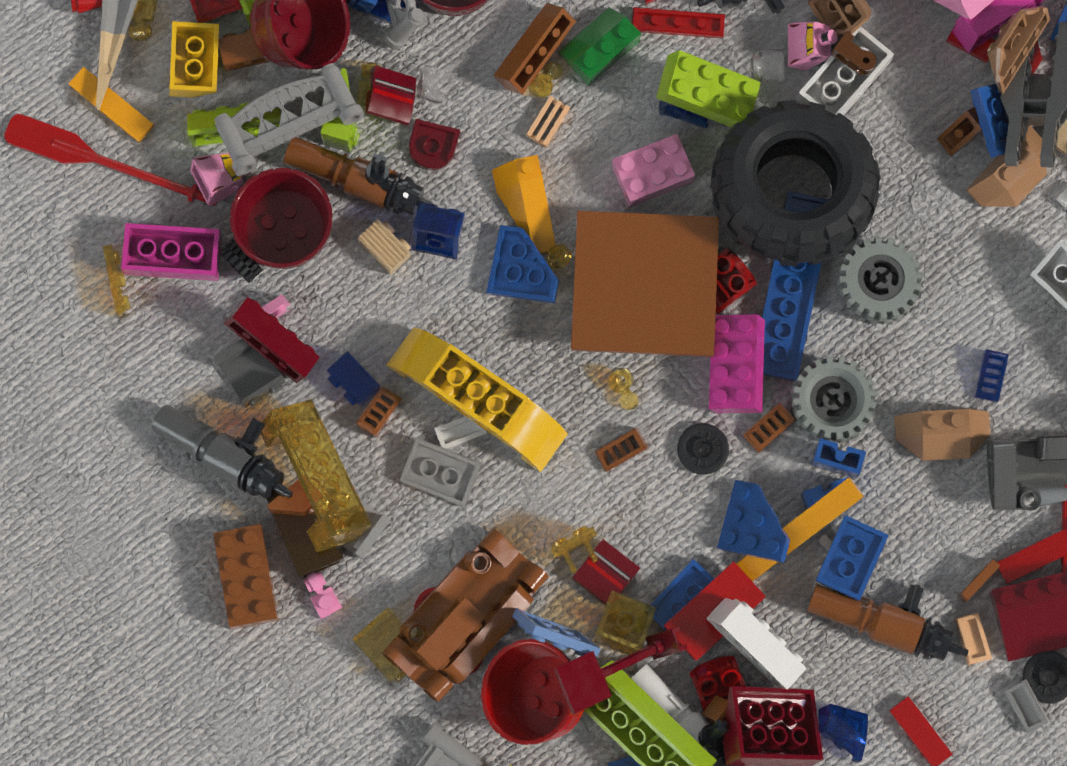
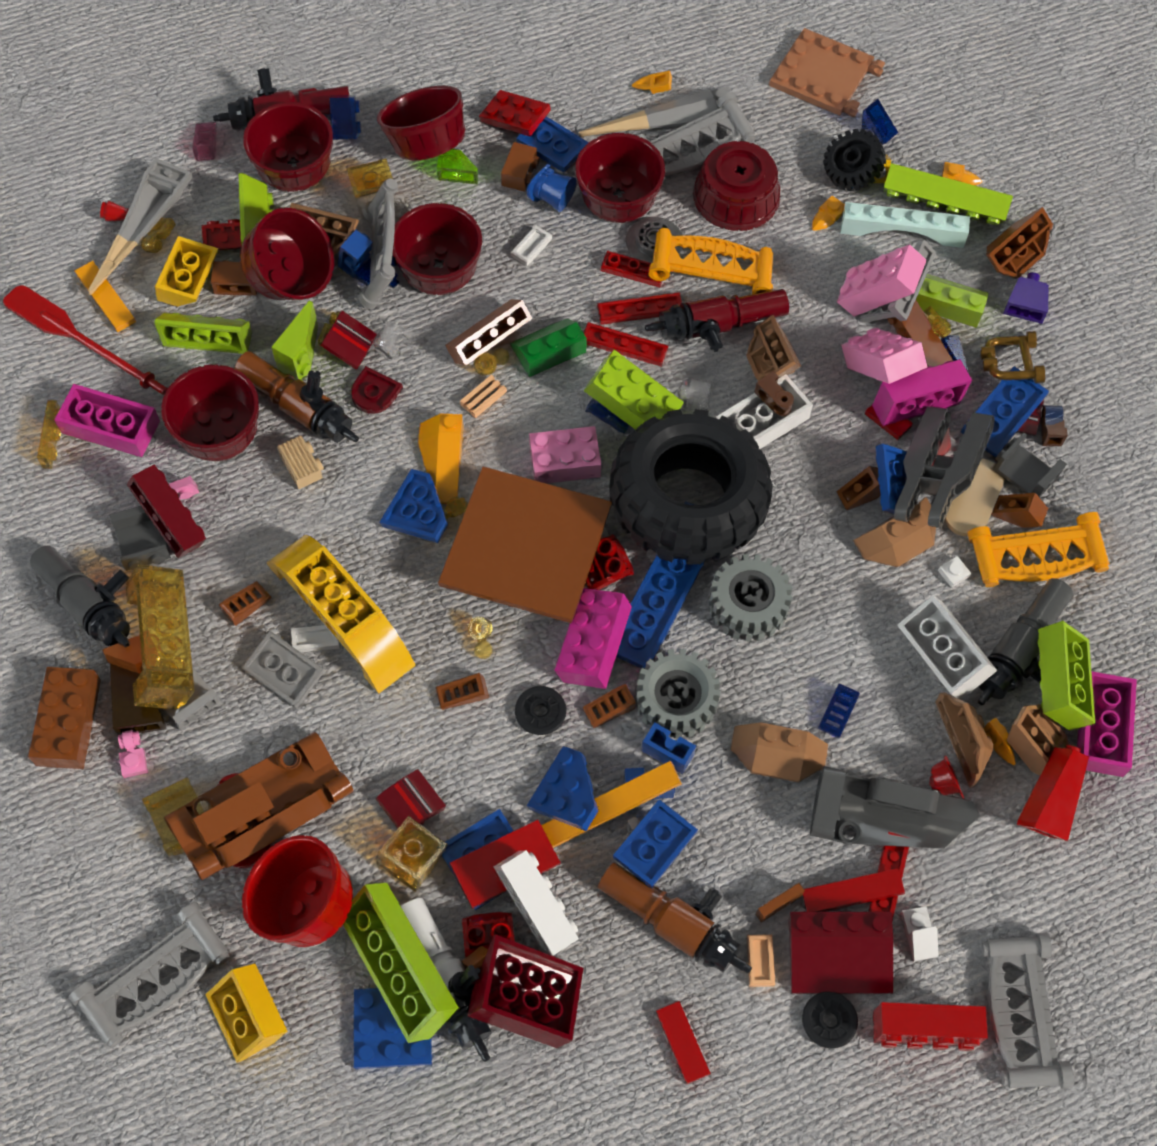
camera: 15 degrees right, 15 degrees down
bright pink torso [190,153,251,206] -> none
light grey piece [215,63,365,176] -> none
black tyre [220,240,263,283] -> none
clear blue brick [327,351,381,408] -> none
clear blue slope [411,203,465,260] -> none
medium blue plate [512,608,601,657] -> none
clear yellow plate [549,525,598,574] -> none
dark red piece [554,626,688,715] -> none
bright pink torso [788,22,837,71] -> none
clear blue slope [818,704,868,763] -> none
medium nougat wedge [987,6,1050,94] -> none
light grey tile [1004,679,1049,733] -> none

